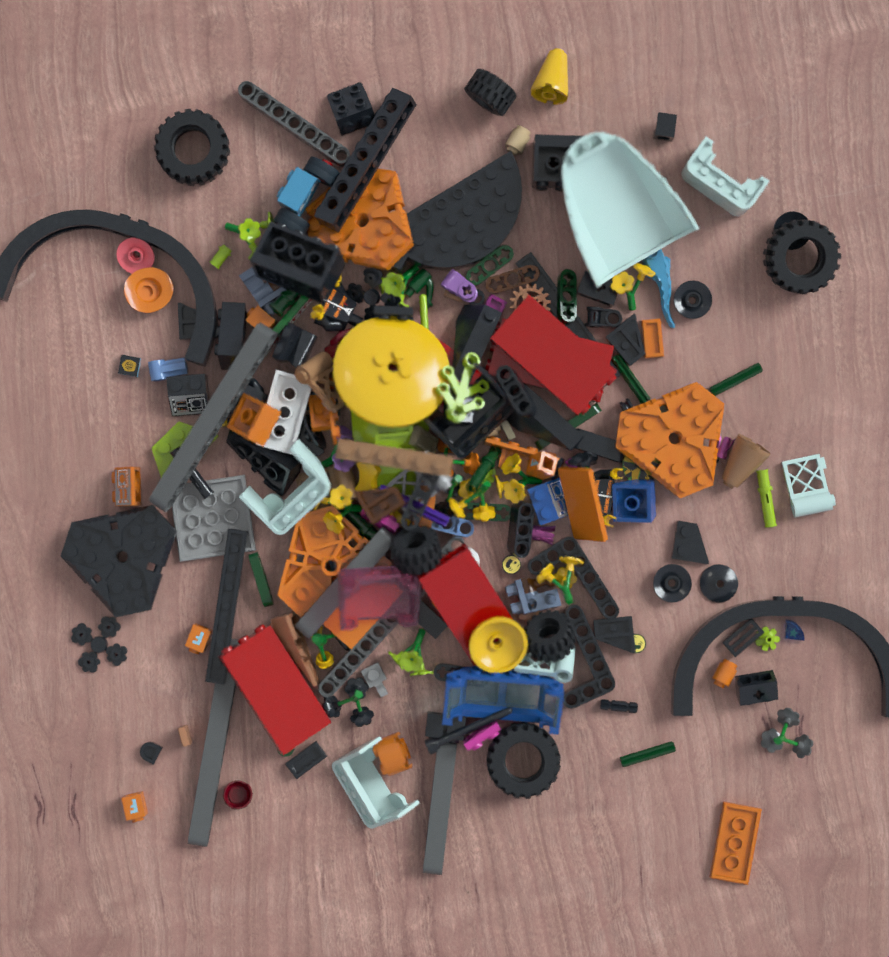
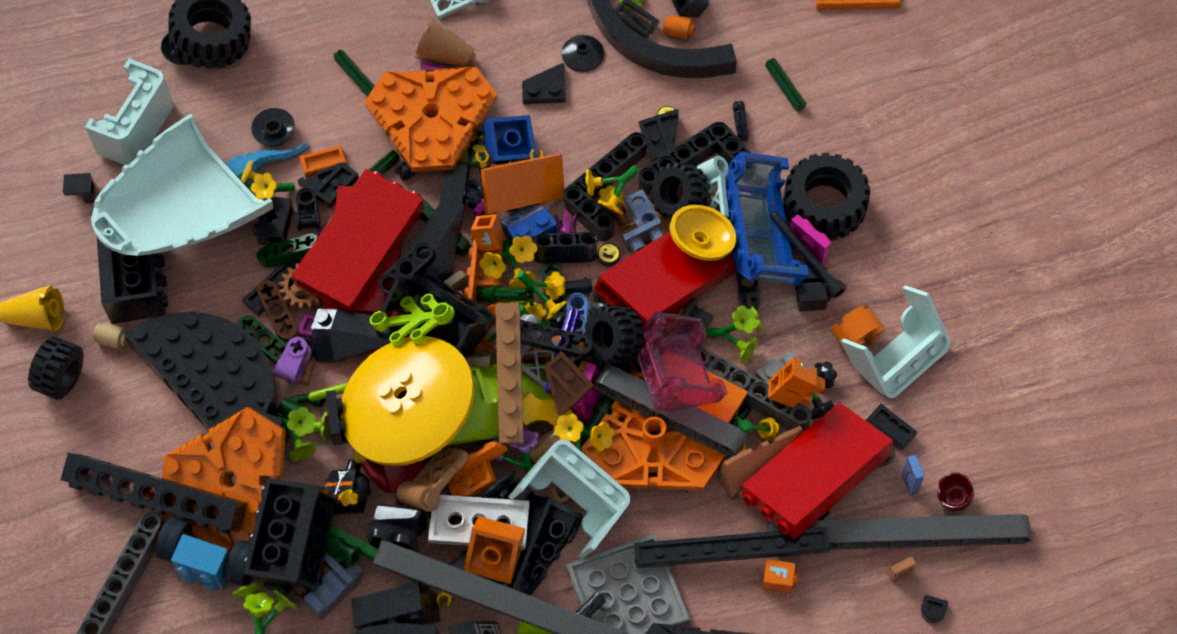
camera: 95 degrees left, 25 degrees down
orange brick [121,791,148,822] -> none
orange brick [246,306,277,329] -> none
dark green beam [248,552,274,608] -> none
black bracket [327,82,375,136] -> none
black plant [346,267,401,321] -> none
dark grey beam [423,742,457,875] -> none
black dish [653,564,692,602] -> none
lime pin [756,469,777,528] -> none
none -> black pin [565,277,593,296]
none -> orange hips [768,357,825,408]
none -> medium blue tile [901,455,925,496]

